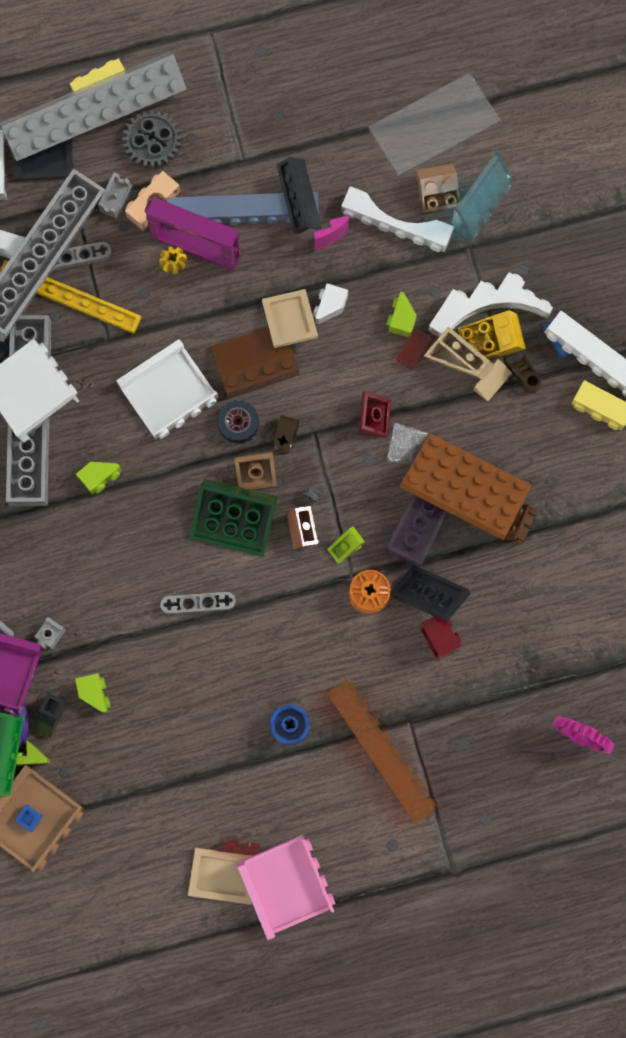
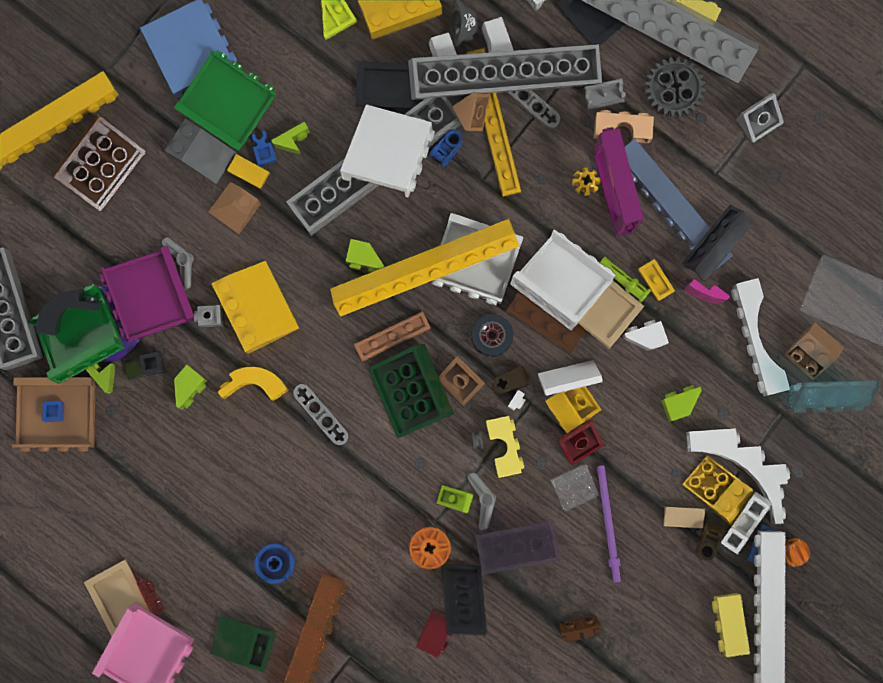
camera: 55 degrees right, 5 degrees up
dark orange brick [286,506,318,550] -> none
clear red plate [396,328,432,370] -> none
dark orange plate [400,433,532,540] -> none
tan wedge [424,327,495,380] -> none
none -> dark green slope [210,615,277,672]
none -> yellow slope [211,261,300,354]
none -> yellow arch [218,367,289,401]
none -> yellow brick [330,219,520,317]
none -> nougat tile [354,311,431,362]
none -> blue piece [429,130,463,167]
none -> medium nougat slope [452,92,491,131]
none -> light grey piece [467,473,496,530]
none -> light yellow arch [486,416,524,478]
none -> white plate [508,390,525,411]
none -> white panel [510,230,615,331]
none -> white tile [538,360,603,395]
none -> yellow slope [545,386,601,433]
none -> medium lavender bar [597,465,621,582]
none -> lime pin [600,257,651,303]
none -> yellow plate [638,259,675,301]
none -> white arch [721,492,772,554]
none -> light grey slope [736,93,784,143]
none -> orange piece [785,538,810,567]

